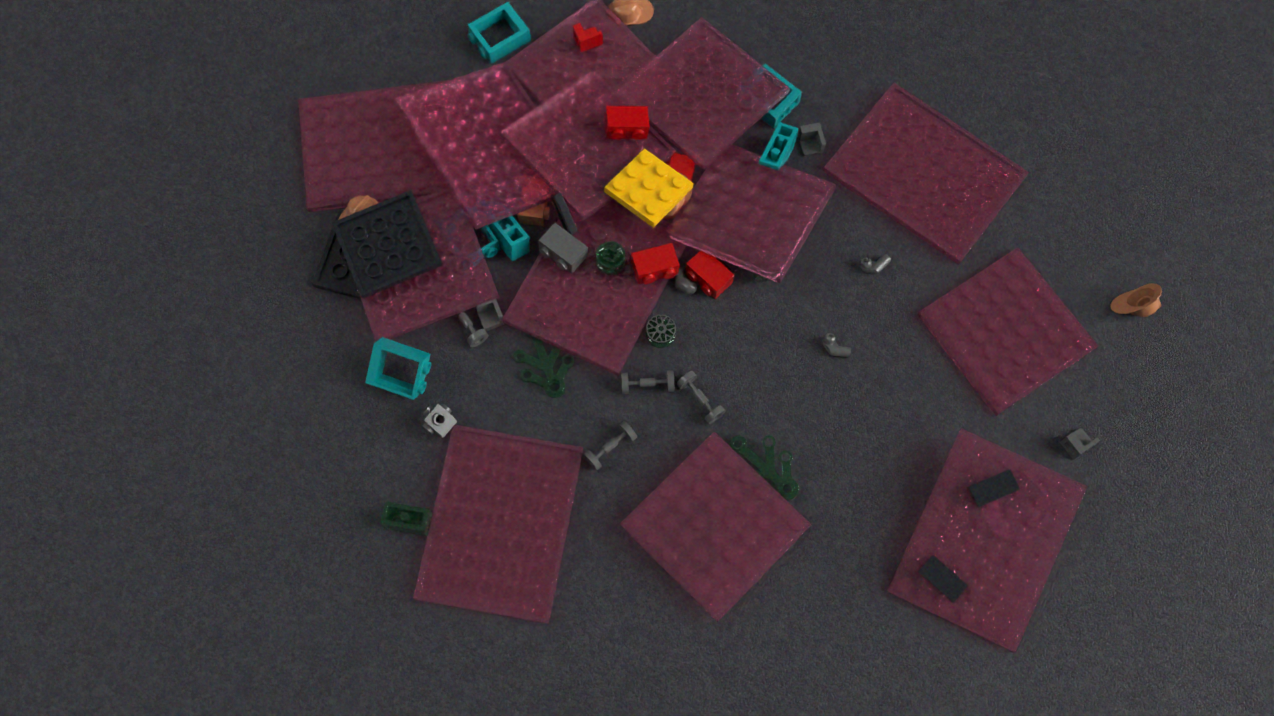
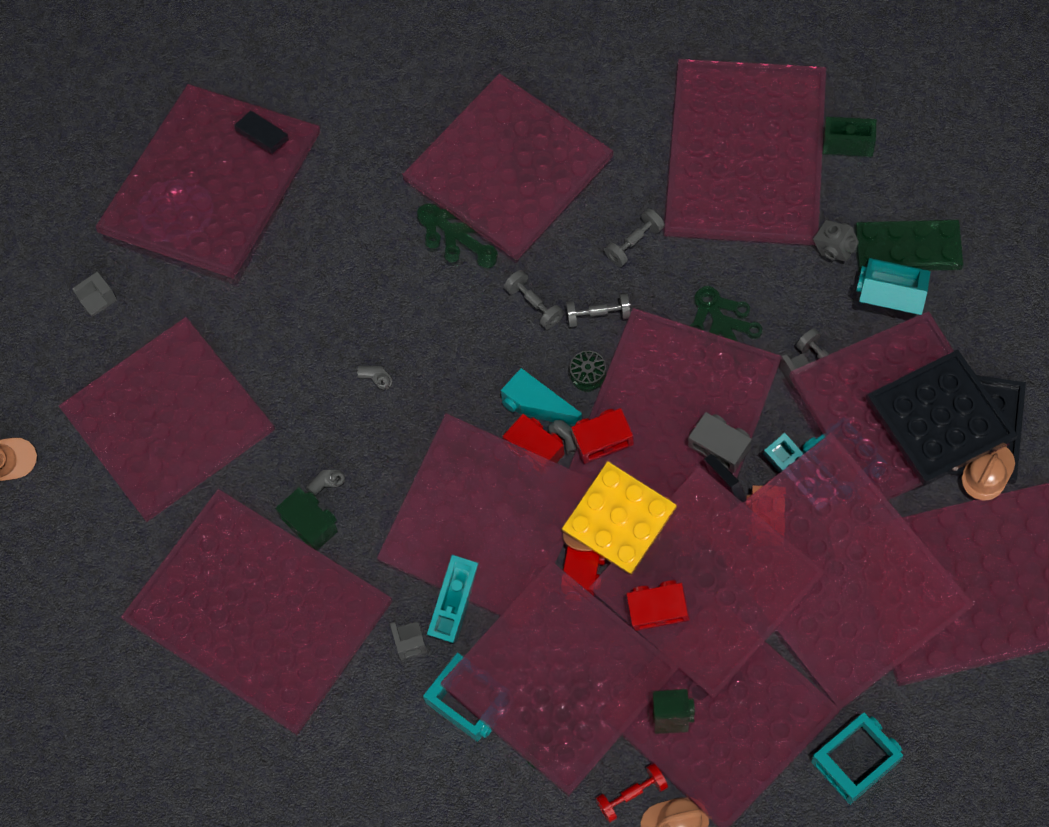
camera: 175 degrees left, 5 degrees down
red panel [573,23,603,52] -> none
clear green wheel [596,241,626,275] -> none
black tile [967,469,1020,508] -> none
none -> clear green brick [275,487,338,553]
none -> teal slope [501,368,582,426]
none -> red wheel [595,763,668,823]
none -> clear green brick [653,689,695,734]
none -> clear green plate [855,220,963,272]

